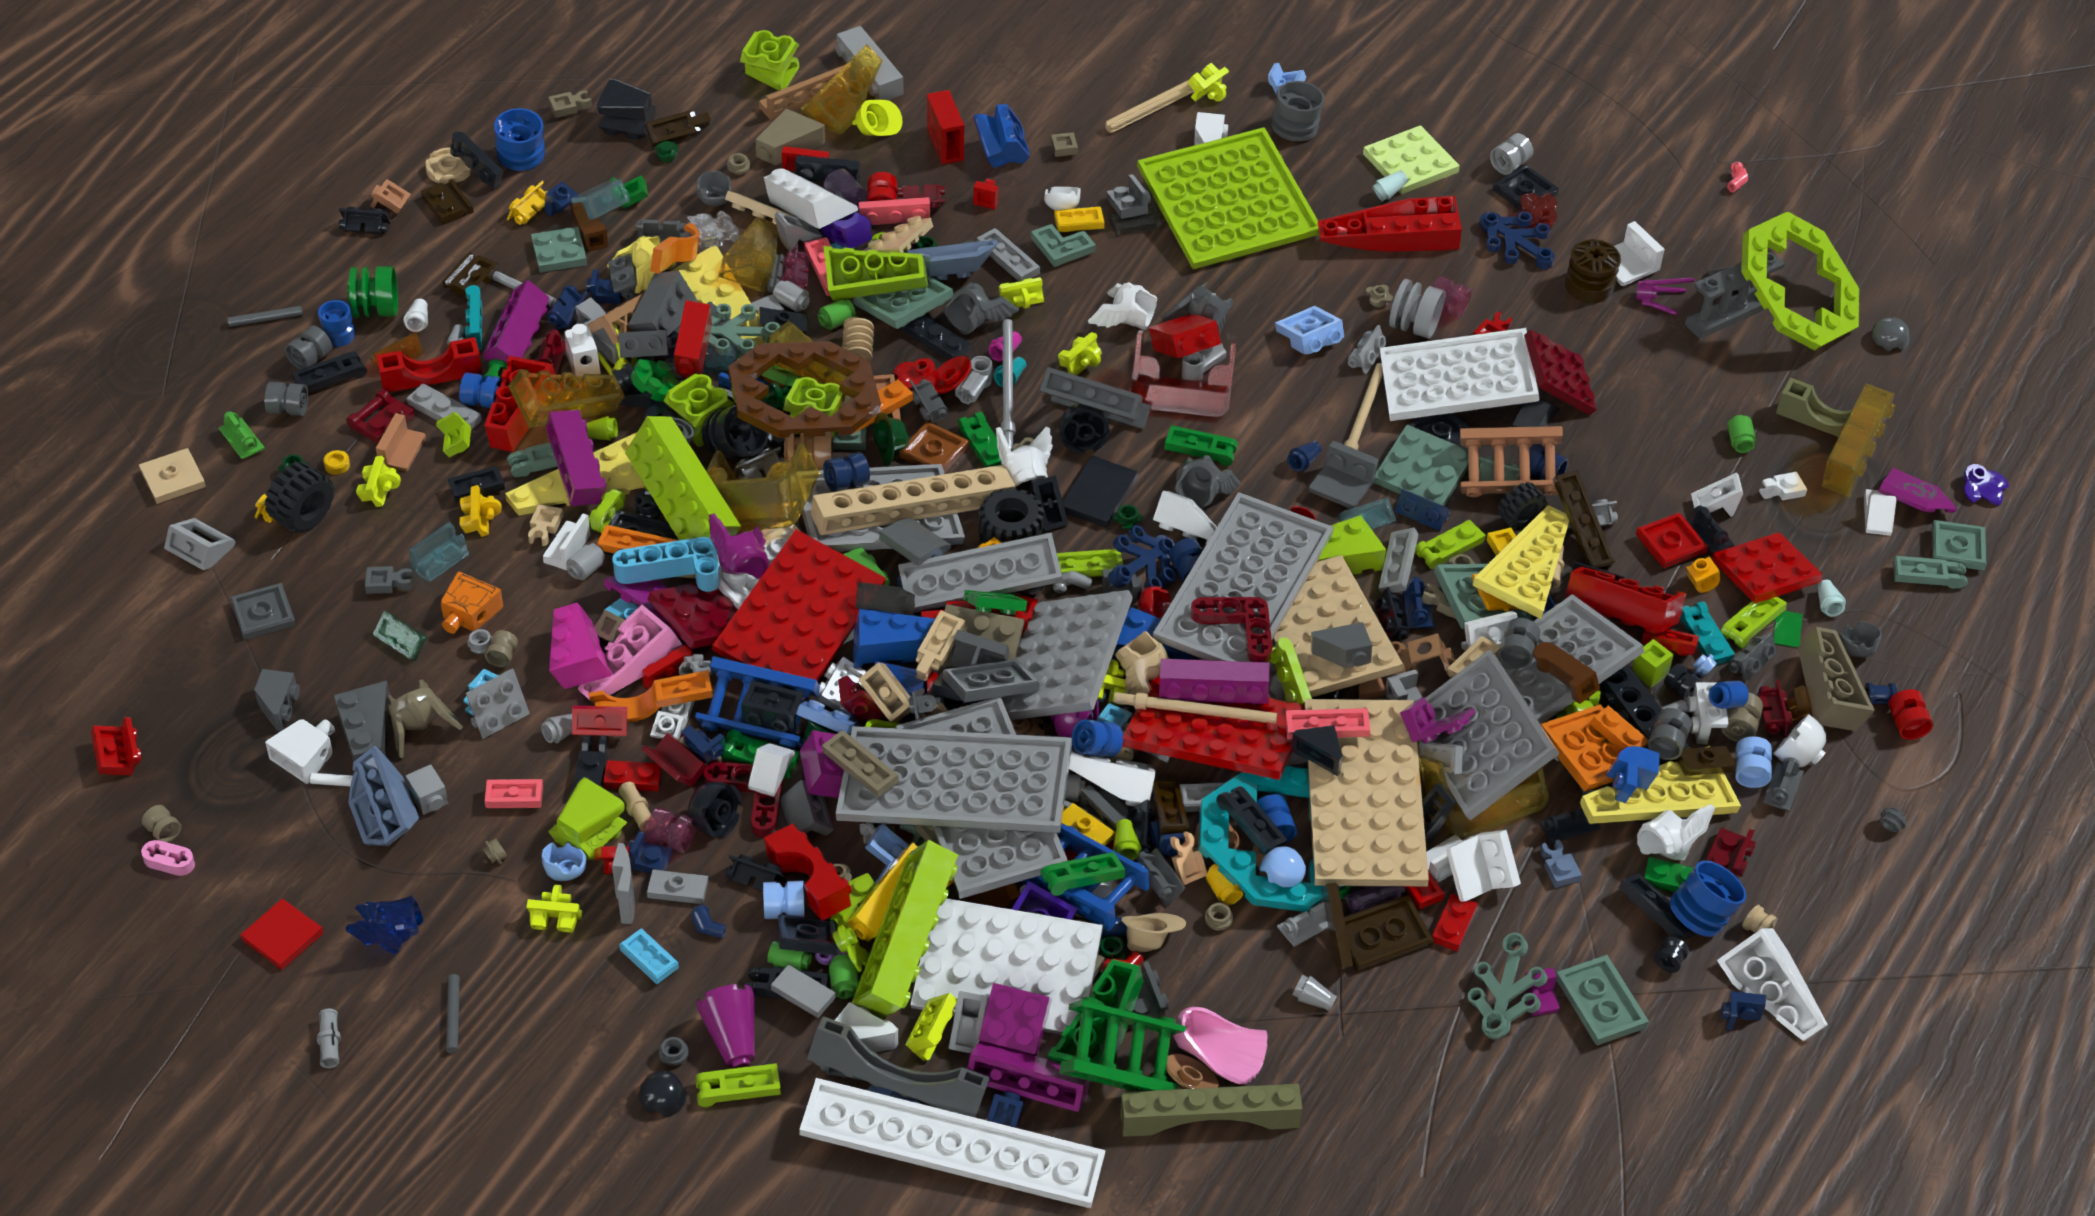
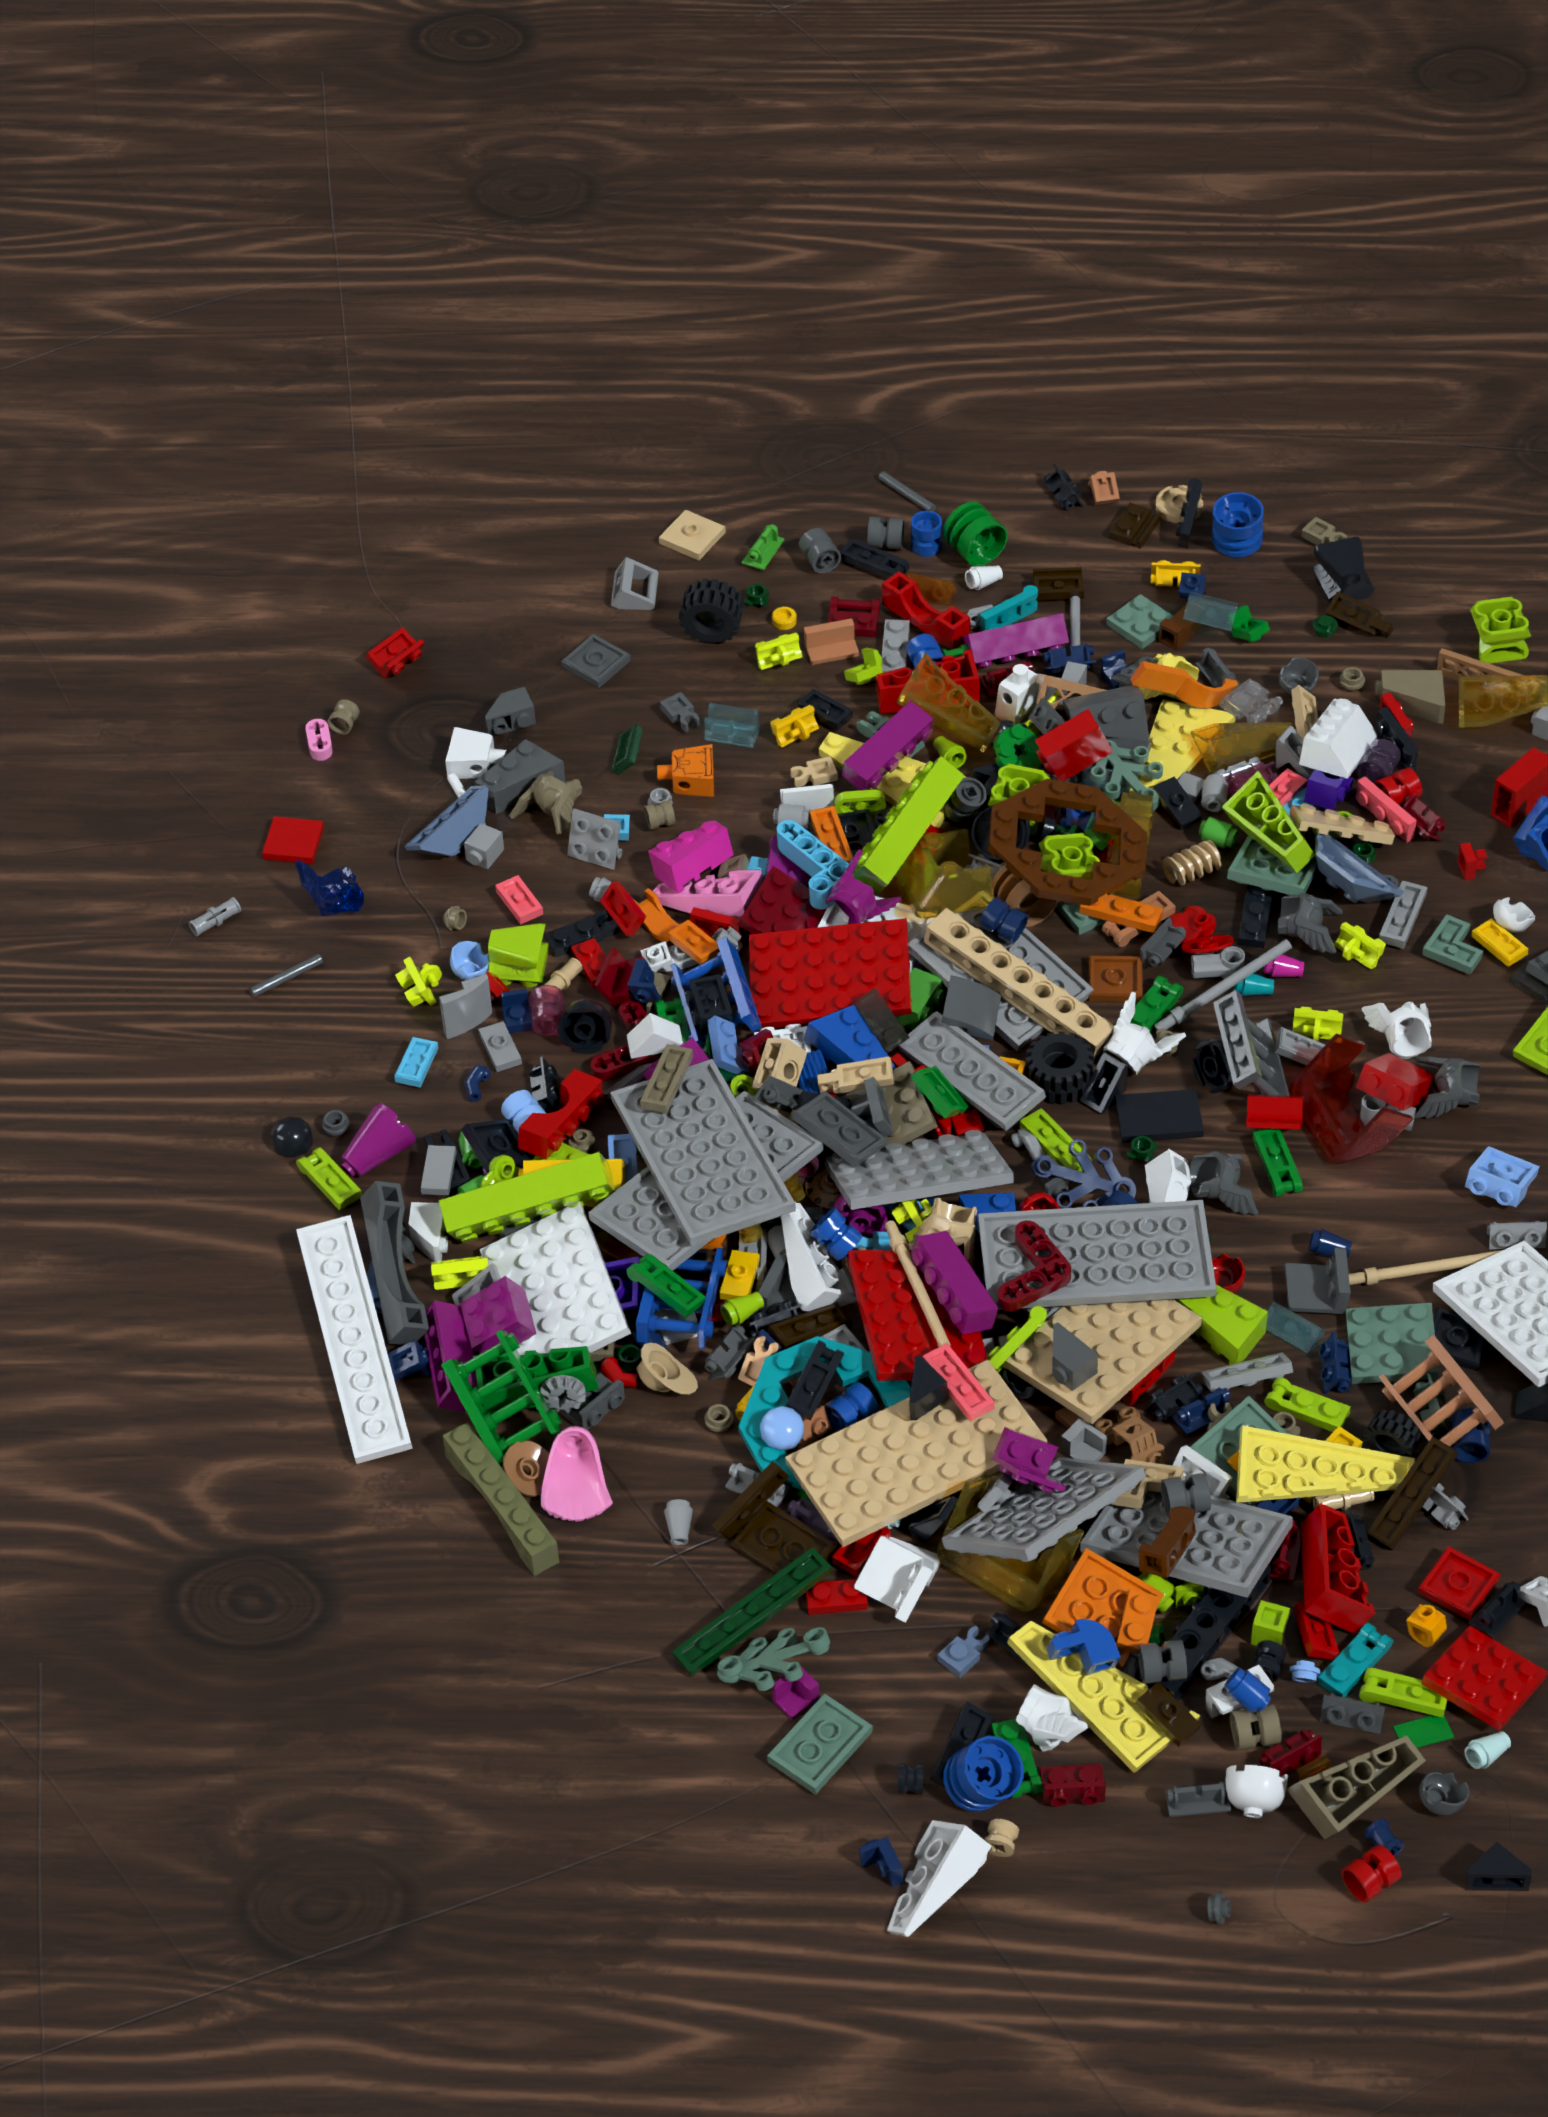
camera: 65 degrees right, 0 degrees up
neon yellow piece [852,100,902,136] -> none
dark green piece [873,412,909,467] -> none
light blue wheel [1735,736,1772,788] -> none
none -> light grey gear [540,1375,586,1413]
none -> dark green plate [672,1547,832,1677]
none -> red panel [1245,1094,1303,1129]
none -> light grey plate [1275,1027,1329,1072]
none -> black slope [1465,1842,1532,1891]

